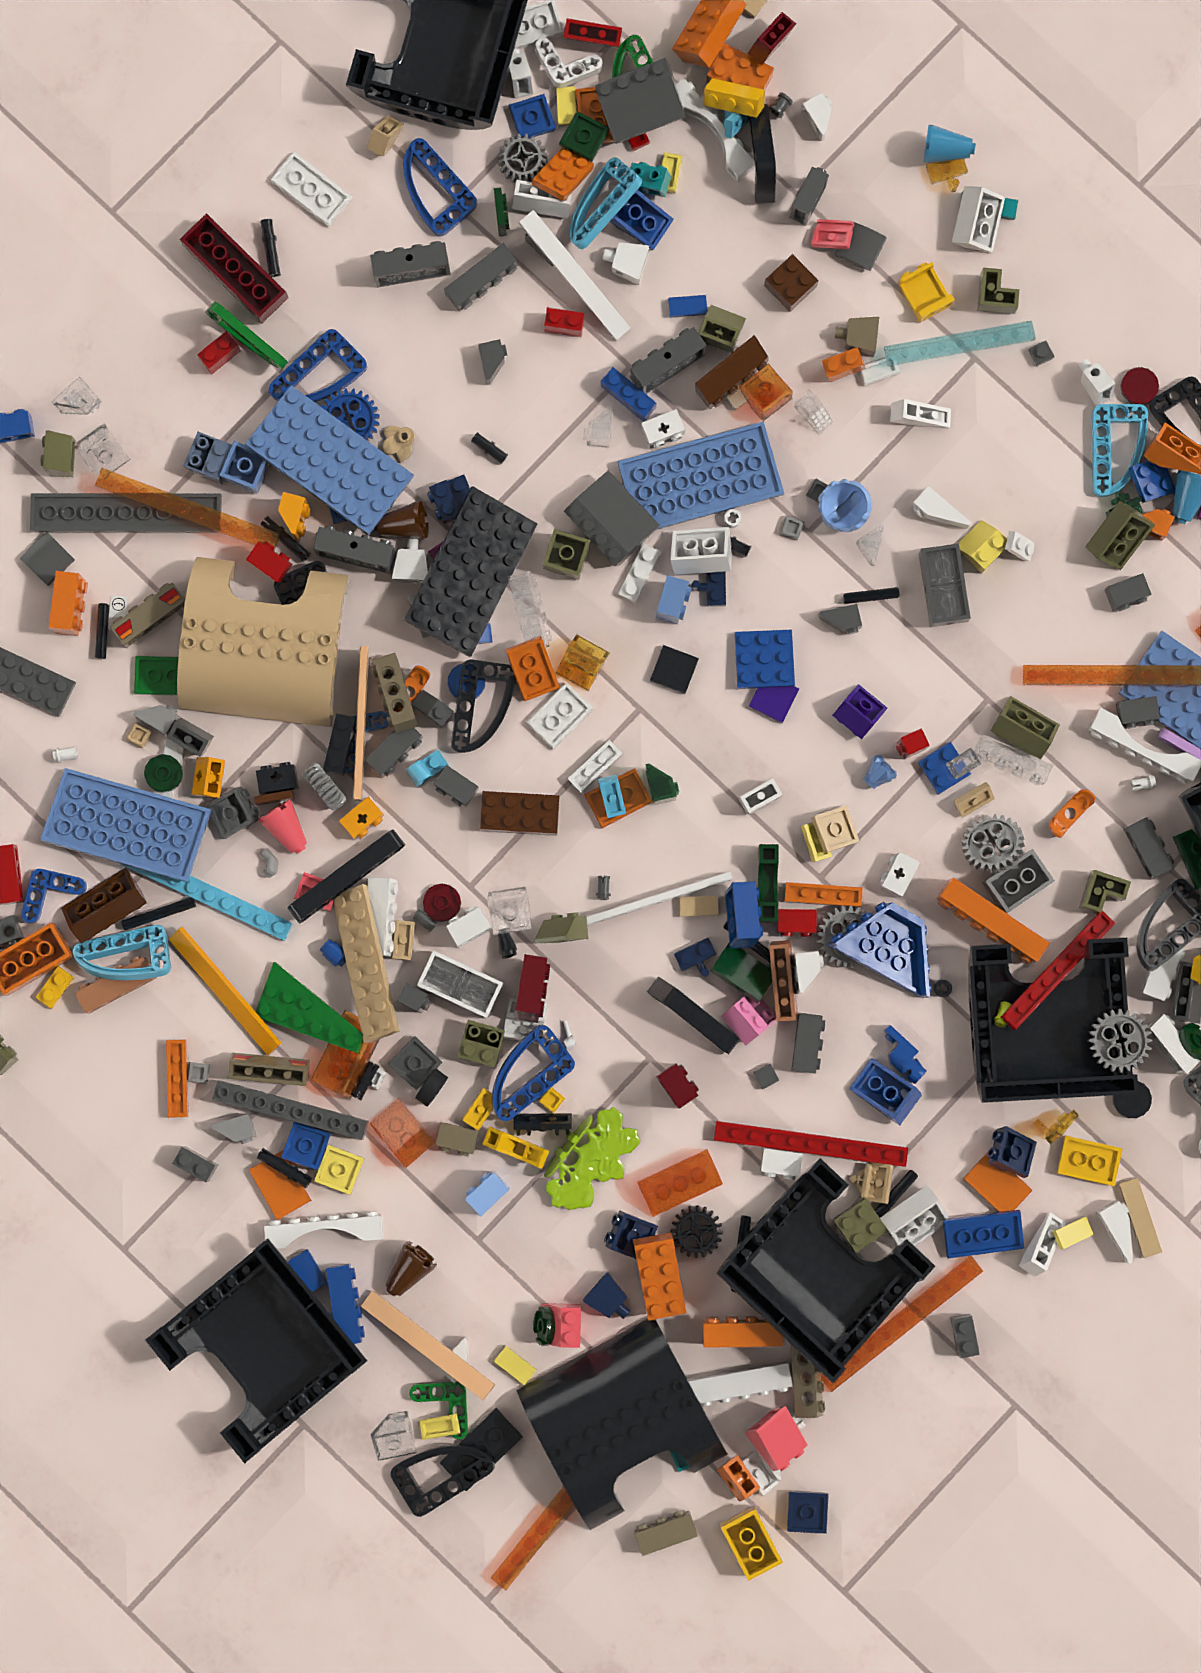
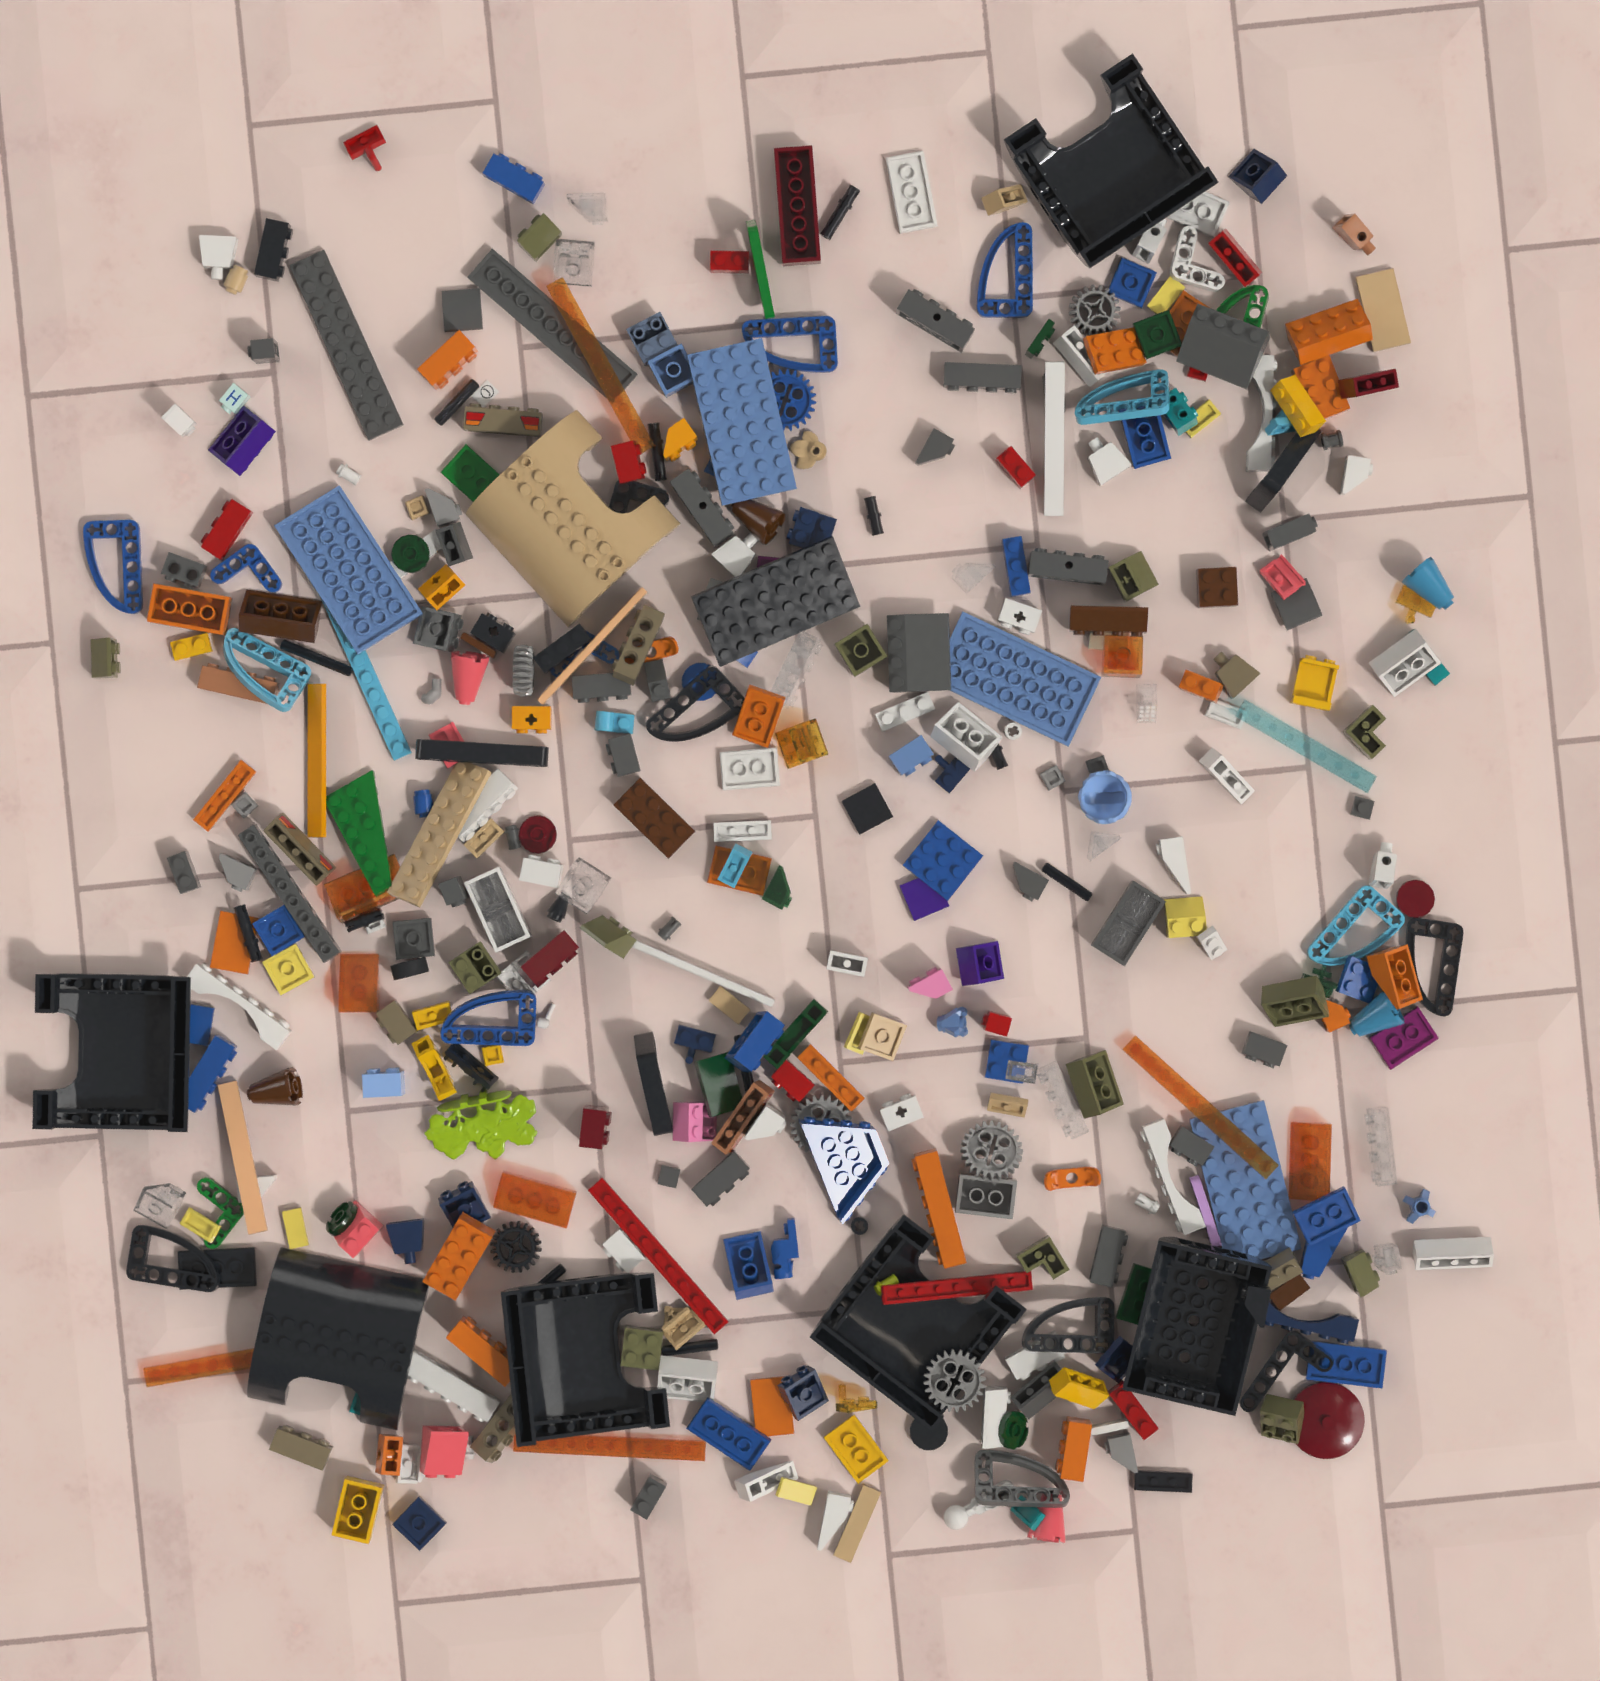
camera: 45 degrees right, 5 degrees up
blue tile [668,295,707,318] -> none
none -> bright pink slope [907,967,953,999]

